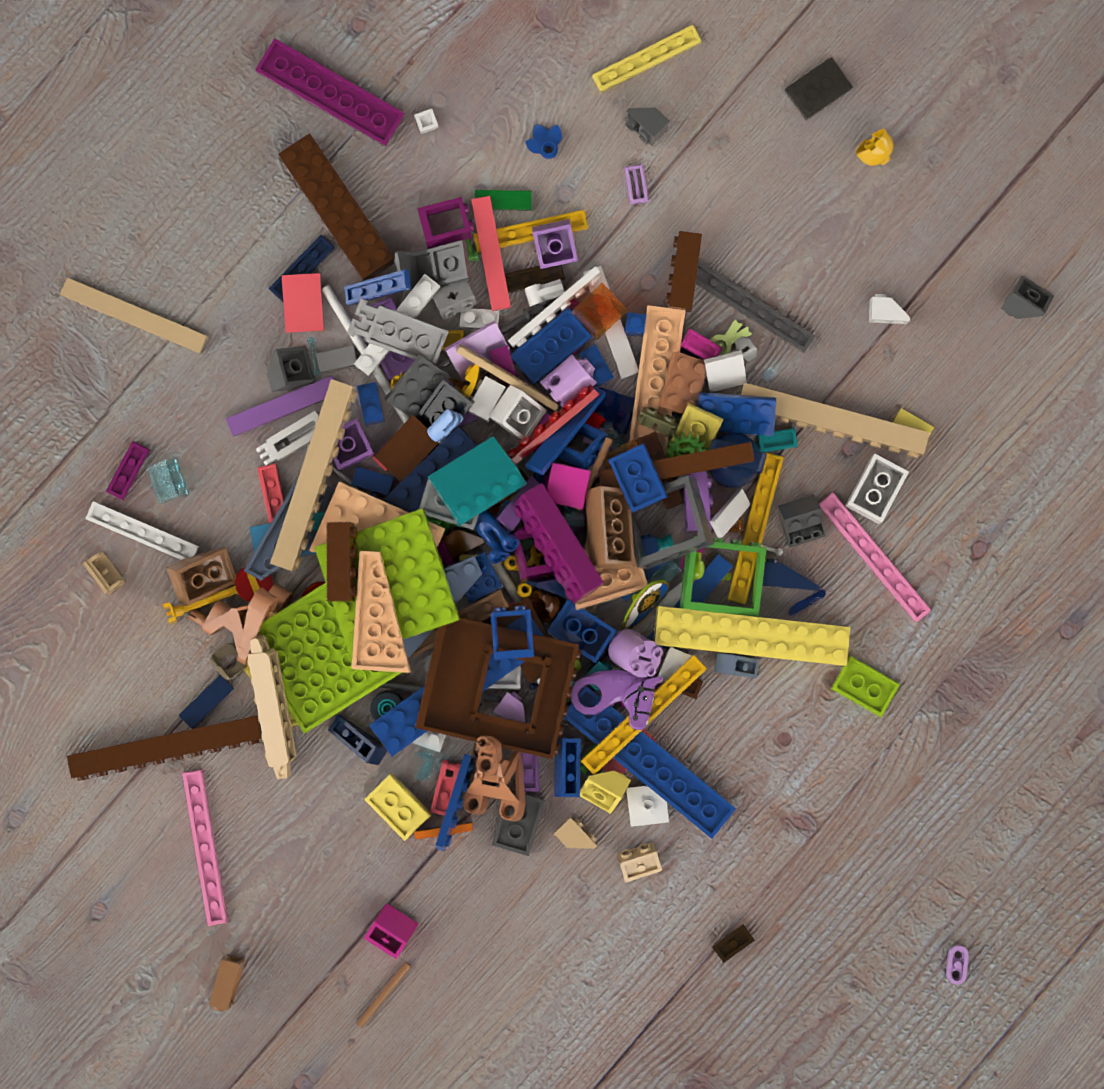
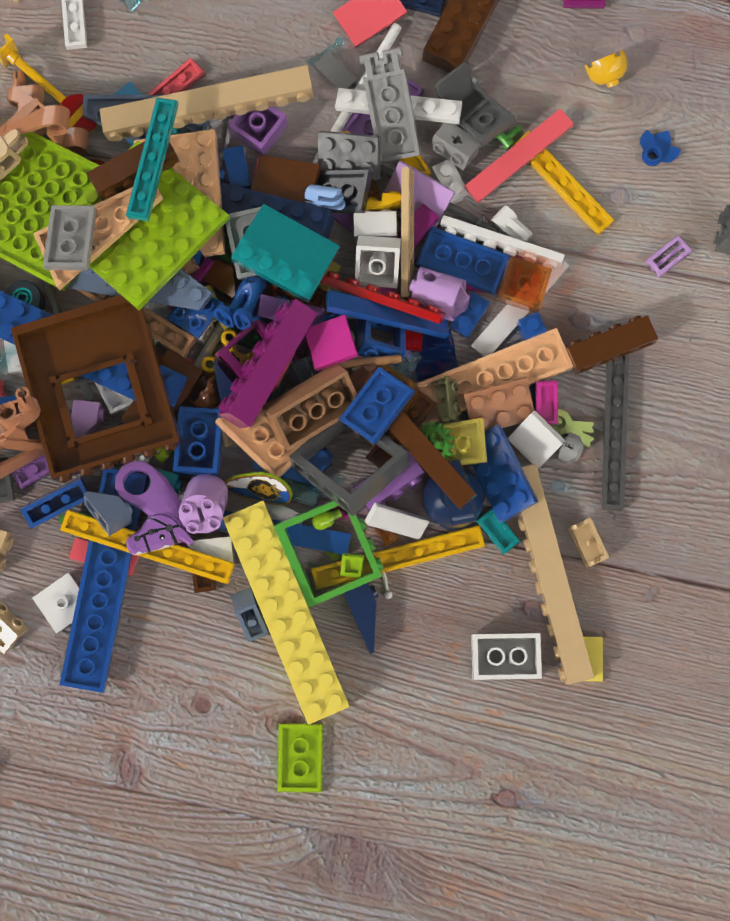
camera: 65 degrees right, 5 degrees down
medium nougat slope [166,547,236,606] -> none
medium lavender tile [226,376,334,437] -> none
white hinge [256,411,319,466] -> none
dark grey slope [267,346,315,392] -> none
tile [344,270,411,305] -> none
blue brick [357,382,385,426] -> none
white plate [414,109,439,134] -> none
magenta window [417,197,474,249] -> none
green tile [475,190,532,211] -> none
blue window [491,606,534,660] -> none
dark brown tile [505,264,565,293] -> none
medium lavender brick [532,219,578,269] -> none
light yellow slope [580,771,631,814] -> none
teal wheel [656,534,674,551] -> none
dark grey slope [778,494,826,548] -> none
clear blue piece [788,589,826,616] -> none
bright pink tile [819,492,931,623] -> none
white slope [869,294,910,324] -> none
none -> light grey plate [43,205,97,271]
none -> sand blue slope [84,491,133,536]
none -> teal tile [126,98,179,221]
none -> lime tile [340,553,364,578]
none -> tan hinge [568,518,610,568]
none -> yellow cylinder [584,49,628,88]

